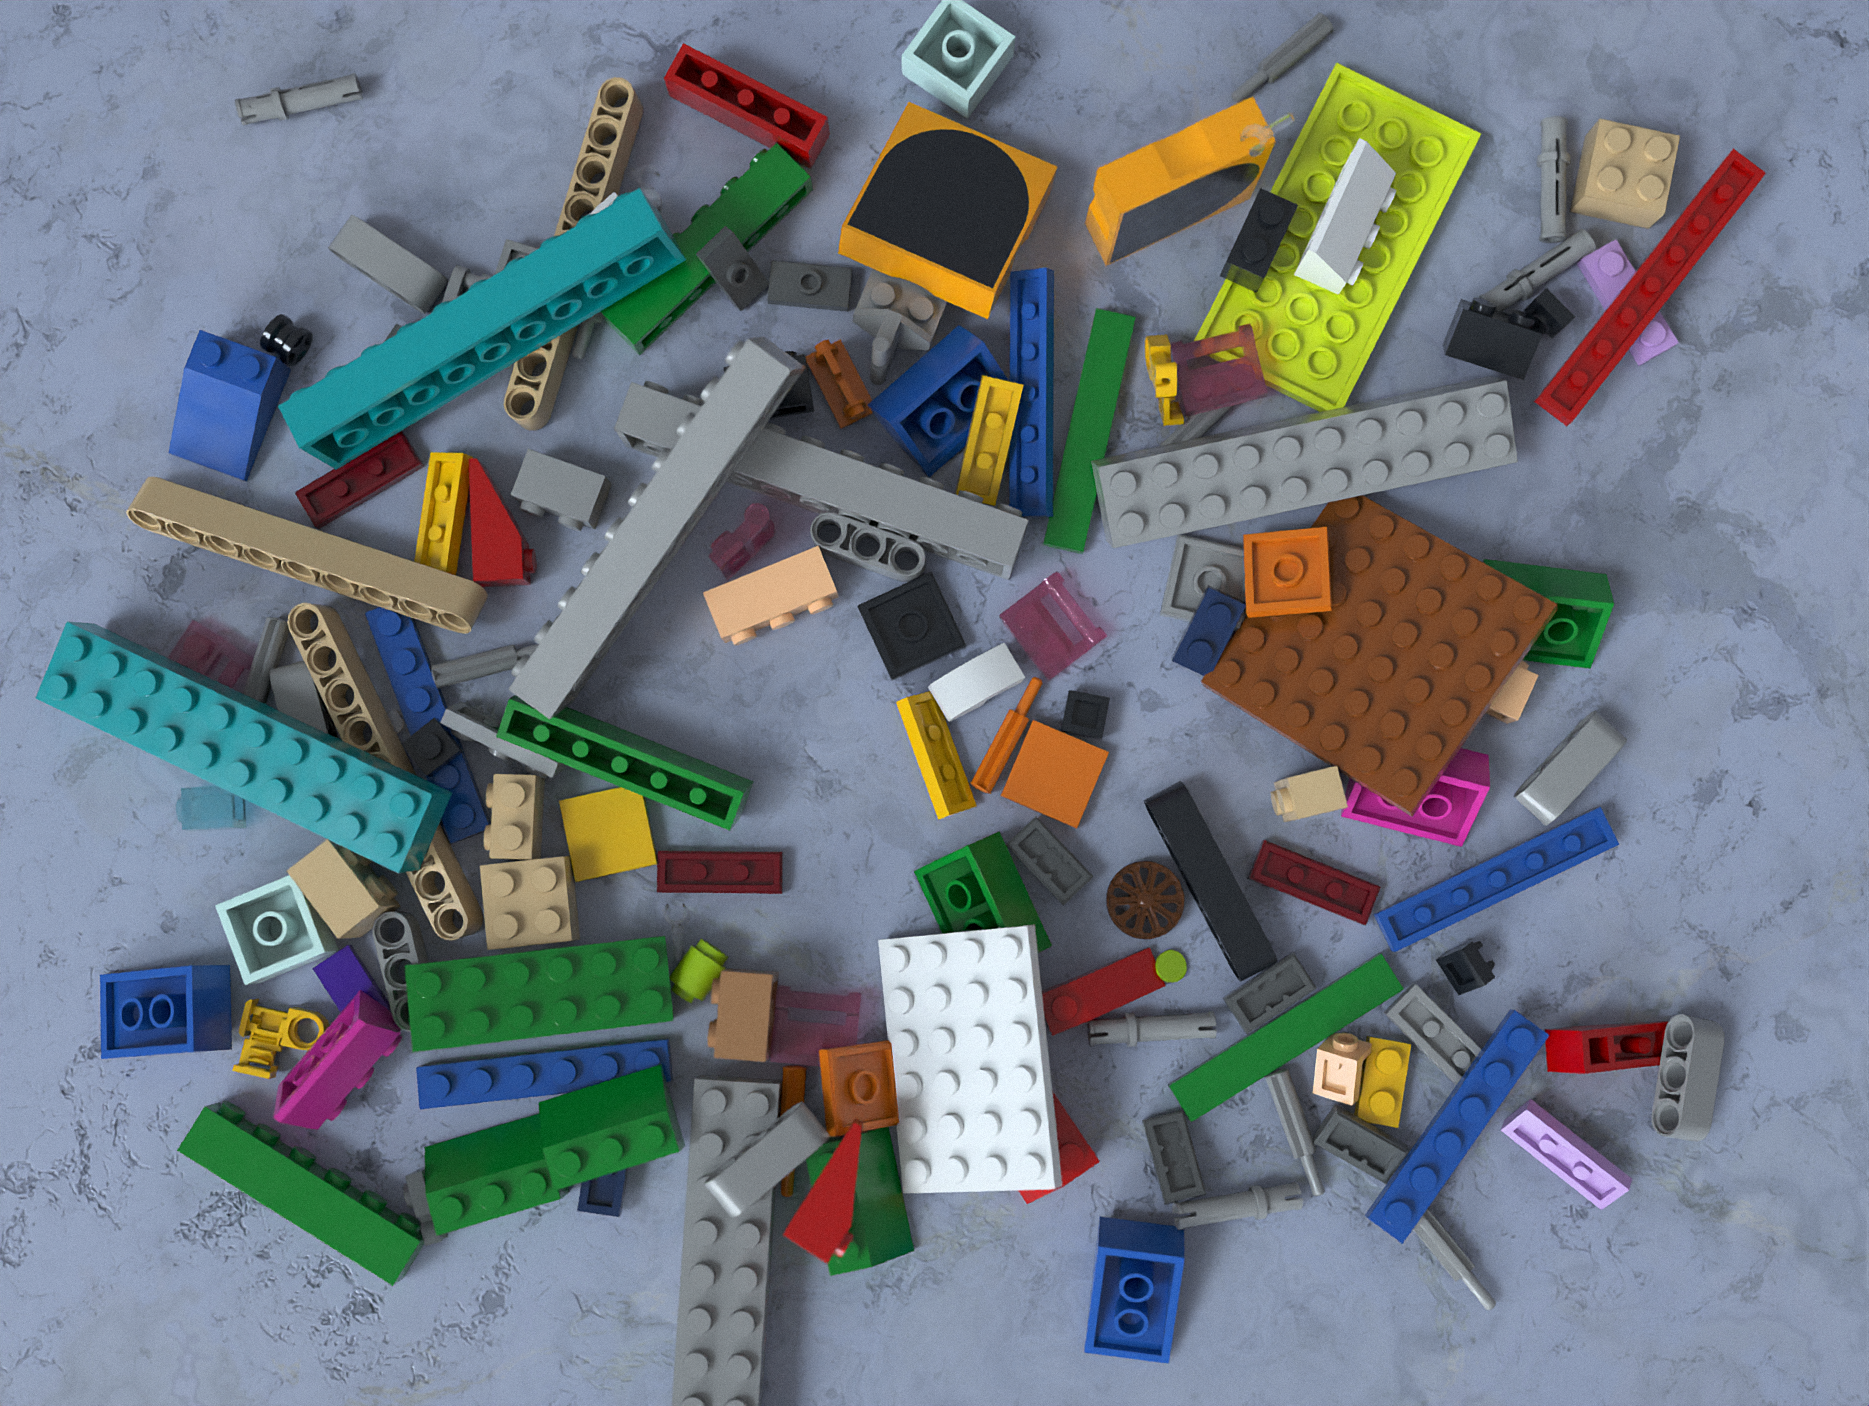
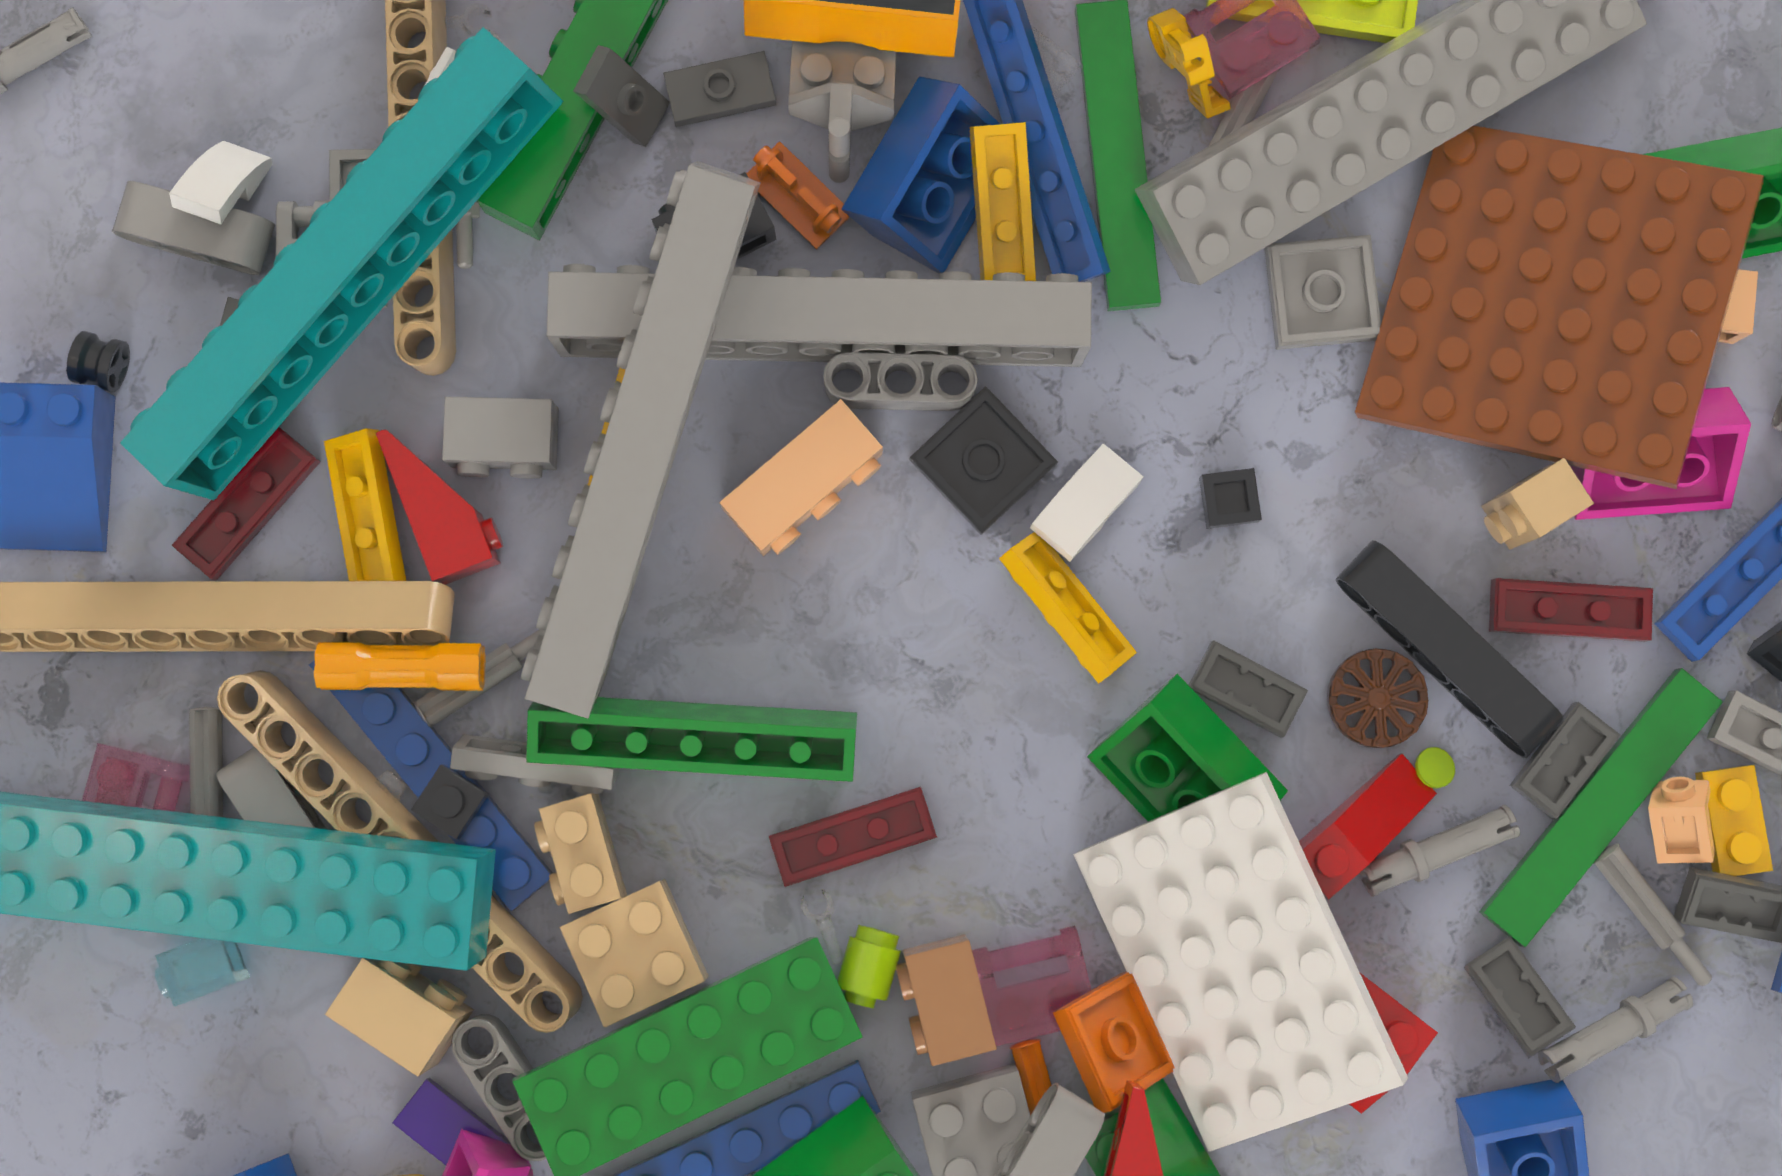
camera: 25 degrees left, 0 degrees up
light aqua brick [215,875,339,985] -> none
yellow tile [559,787,658,882] -> none
clear pink plate [708,503,776,581] -> none
orange axle [969,677,1043,794] -> none
clear pink plate [999,571,1107,682] -> none
orange tile [1000,720,1109,829] -> none
dark blue plate [1171,585,1246,676] -> none
orange plate [1243,527,1332,618] -> none
none -> white slope [169,141,273,224]
none -> light orange axle [314,642,486,691]

